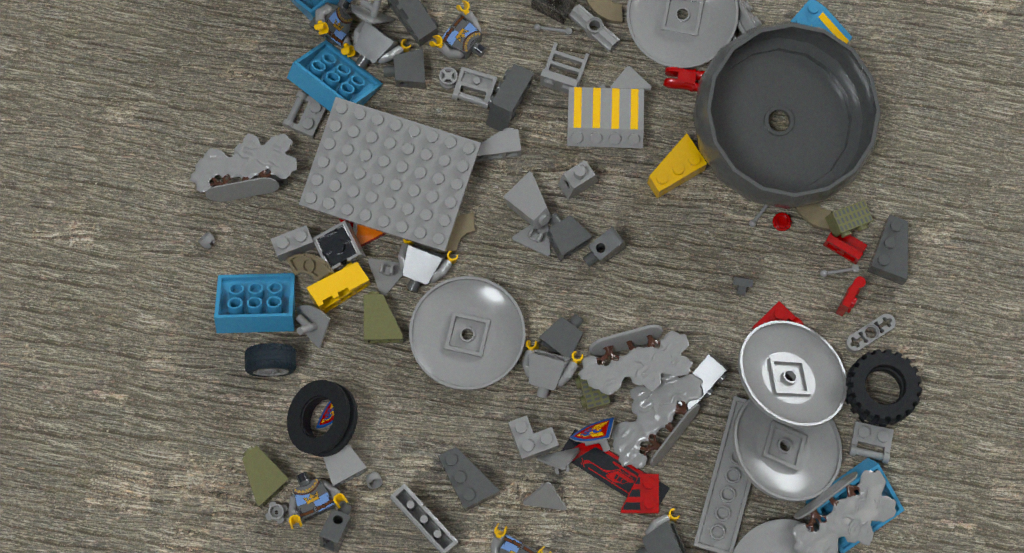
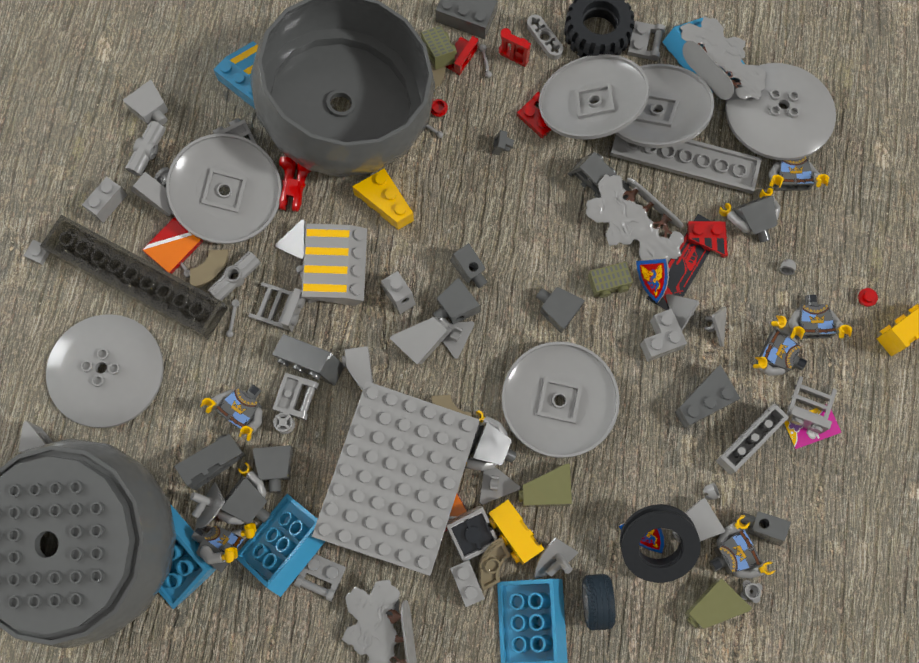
camera: 90 degrees left, 0 degrees up
light grey torso [522,340,584,398] -> none
light grey plant [578,324,693,395] -> none

